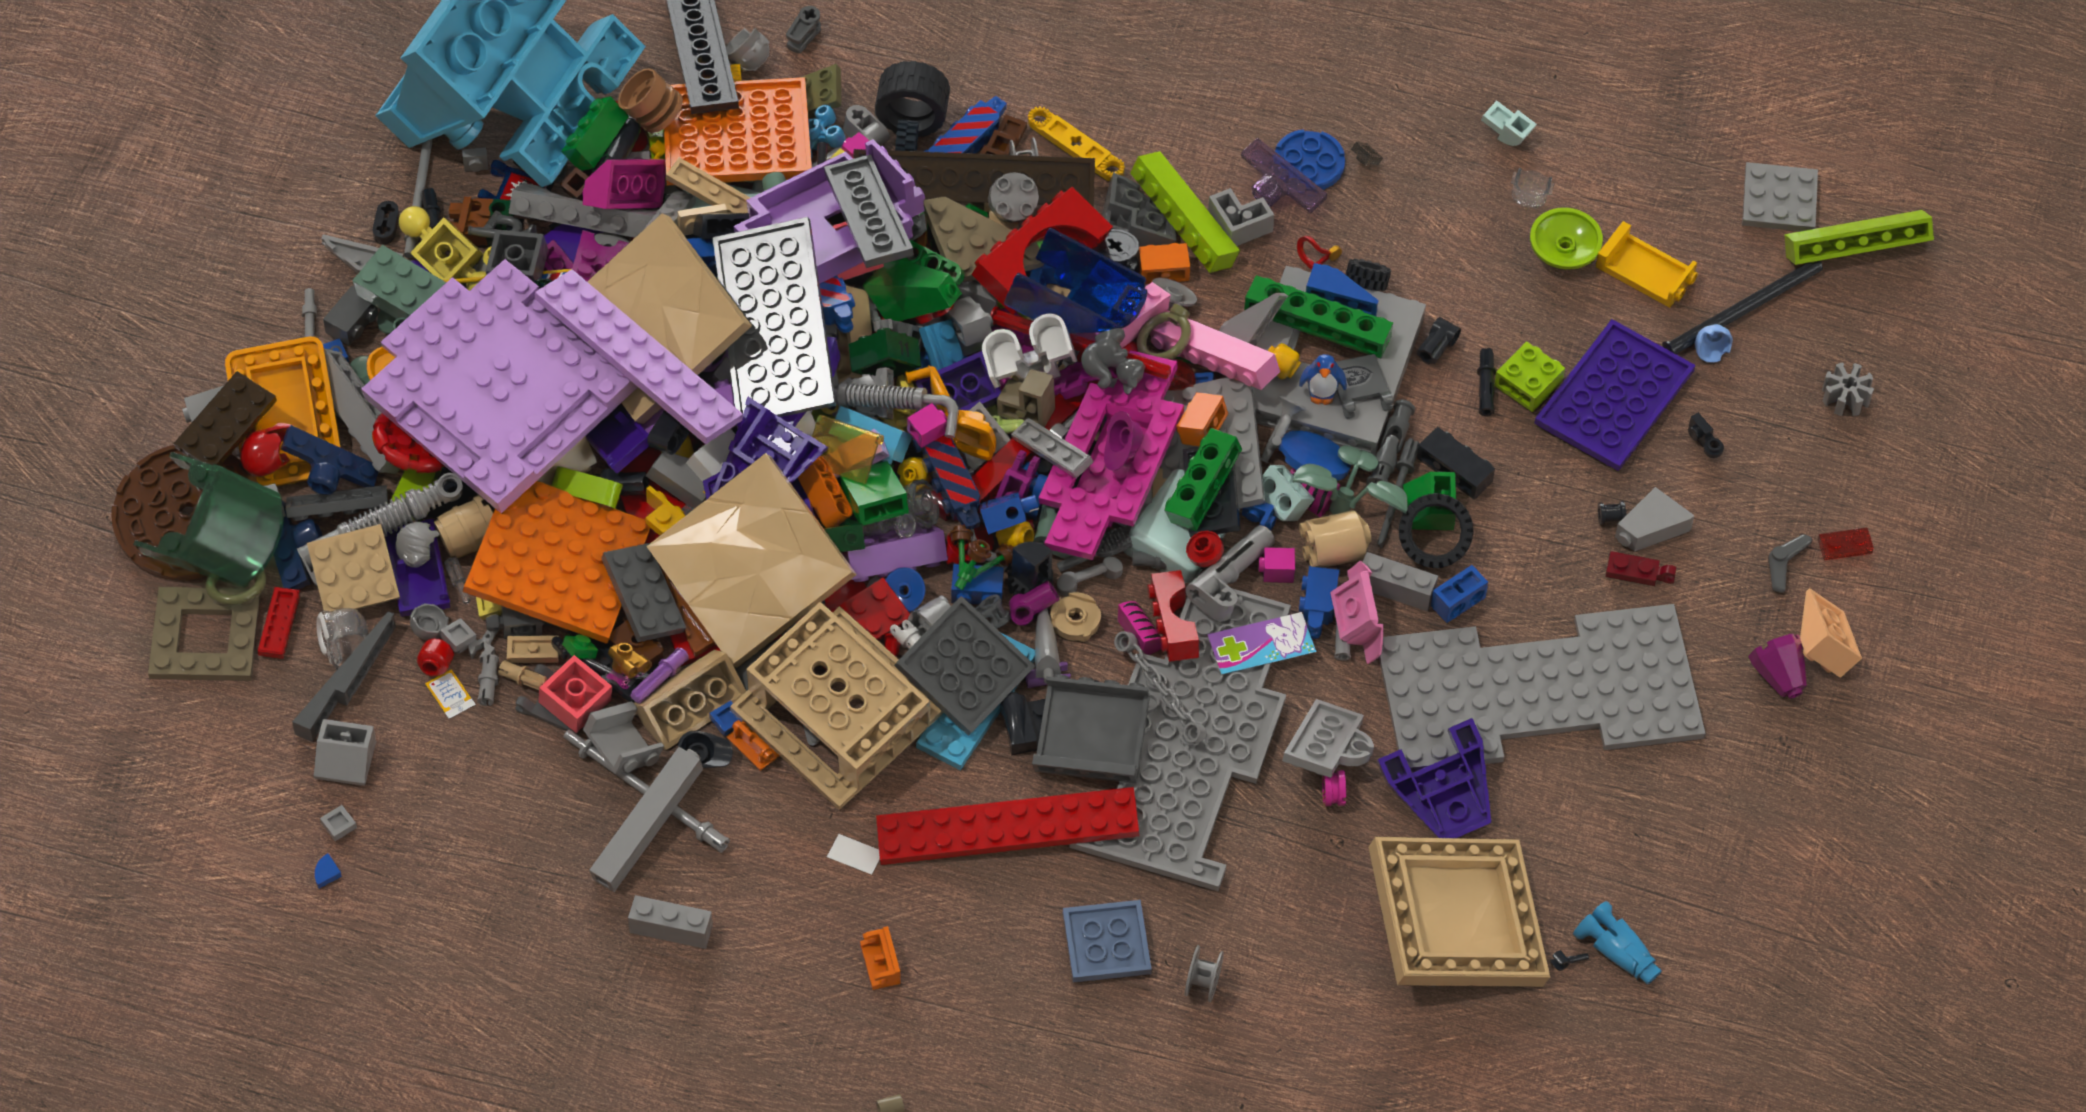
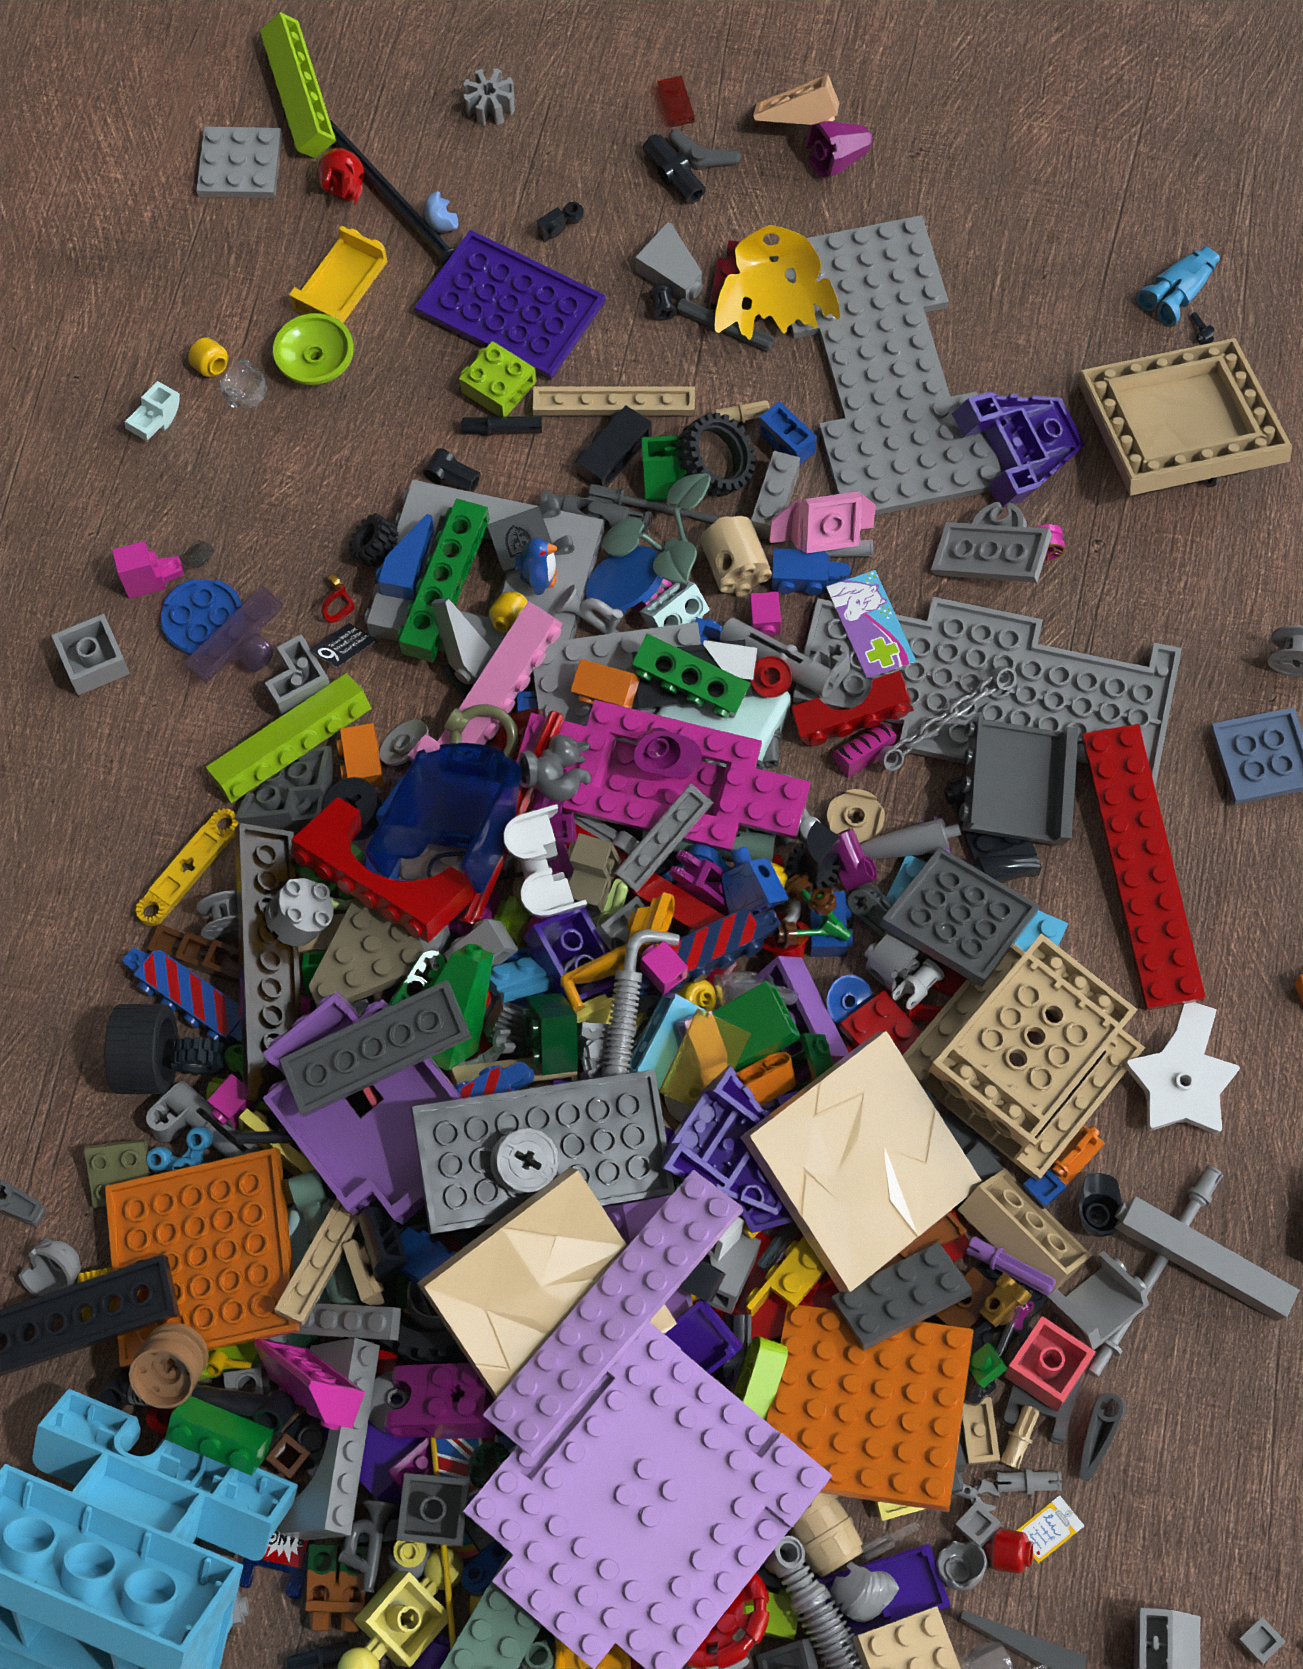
camera: 90 degrees left, 10 degrees up
none -> light grey brick [51,614,130,695]
none -> dark pink hinge [112,541,184,599]
none -> yellow head [188,337,228,377]
none -> black sticker [309,623,377,667]
none -> red helmet [317,148,364,205]
none -> light grey piece [490,1128,559,1194]
none -> tan plate [533,387,695,416]
none -> black piece [643,134,705,204]
none -> dark grey axle [677,298,775,351]
none -> white sticker [703,640,757,680]
none -> yellow piece [714,225,840,340]
none -> tan axle [715,400,770,424]
none -> dark grey piece [1080,1393,1128,1482]
none -> white plate [1125,1025,1240,1134]

